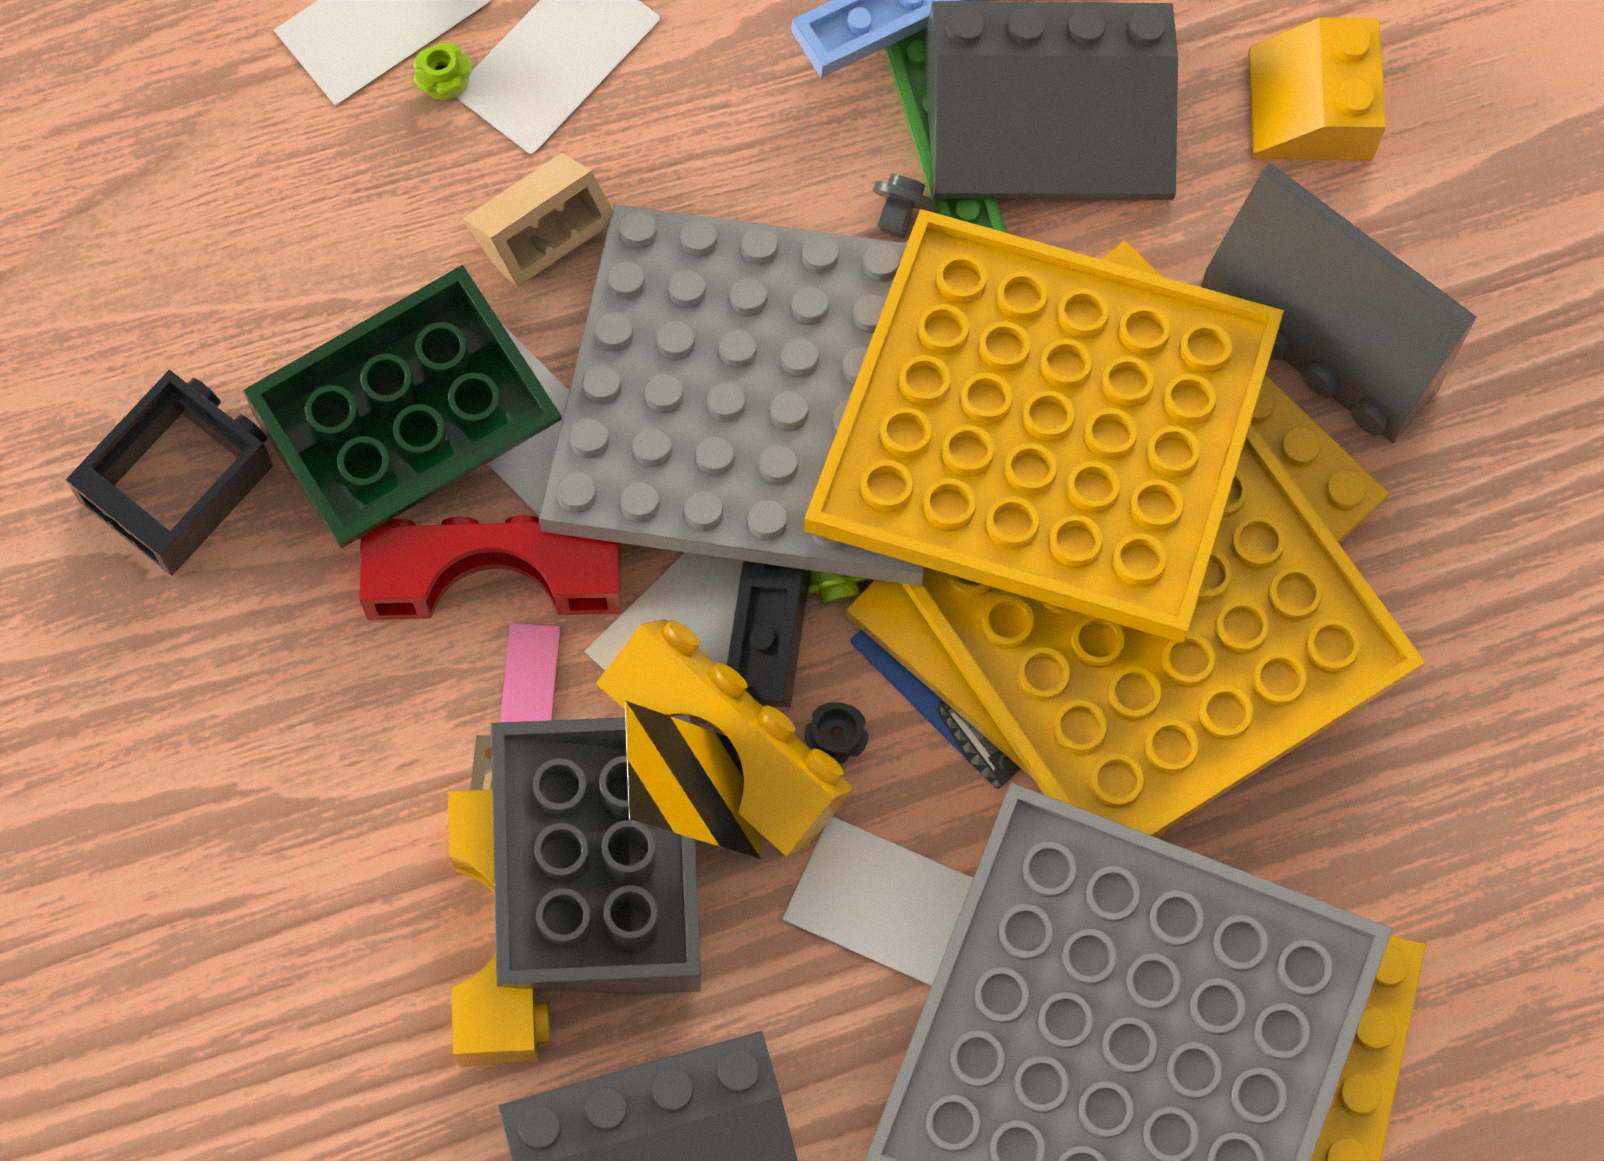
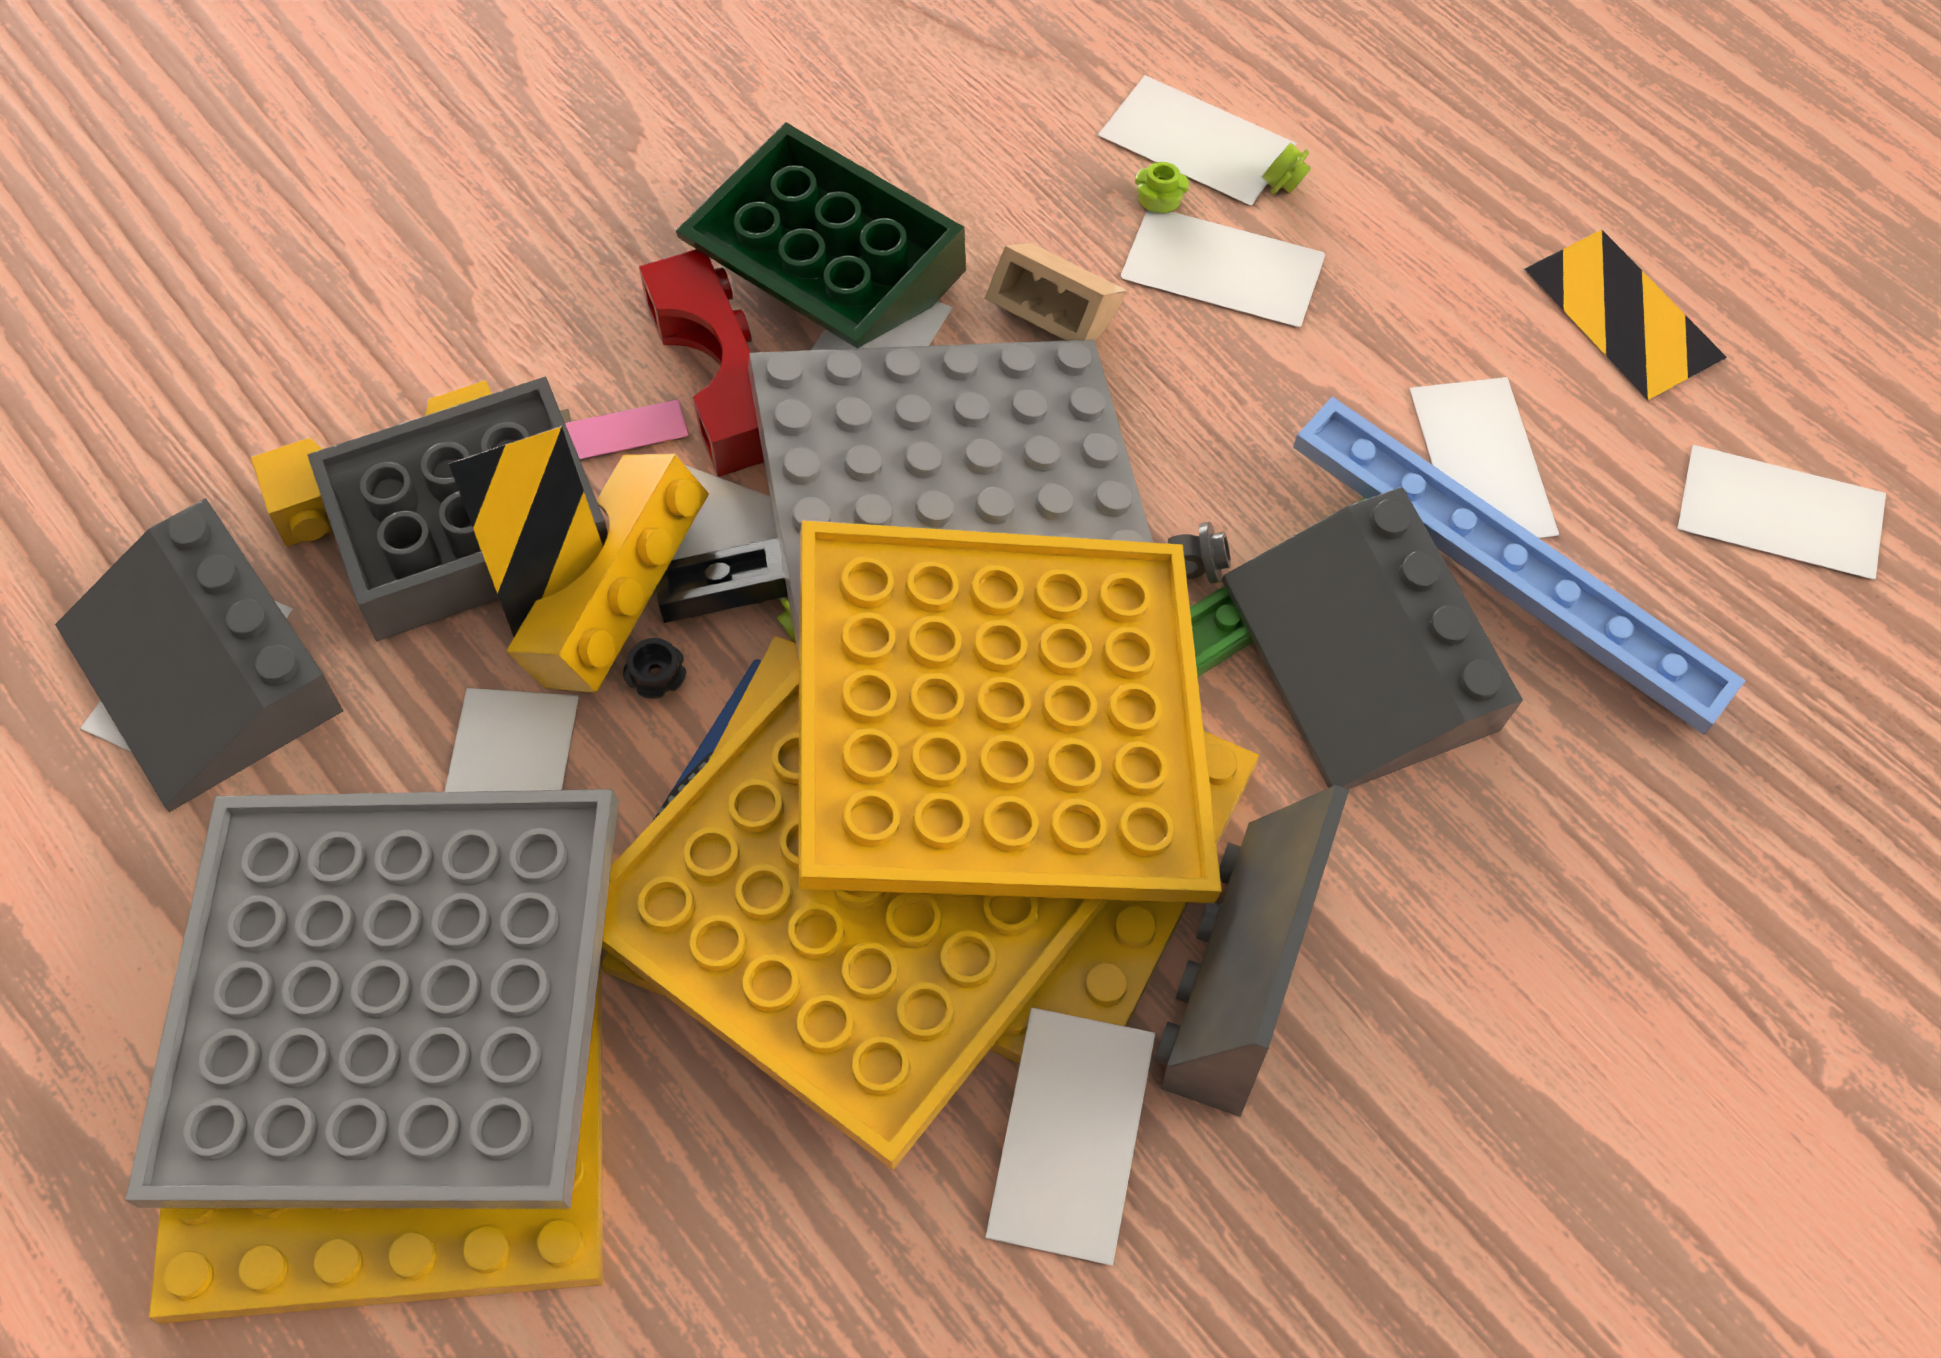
camera: 70 degrees right, 10 degrees down
black window [66,369,273,576] -> none
yellow slope [1248,17,1386,161] -> none
none -> white sticker [985,1007,1155,1266]

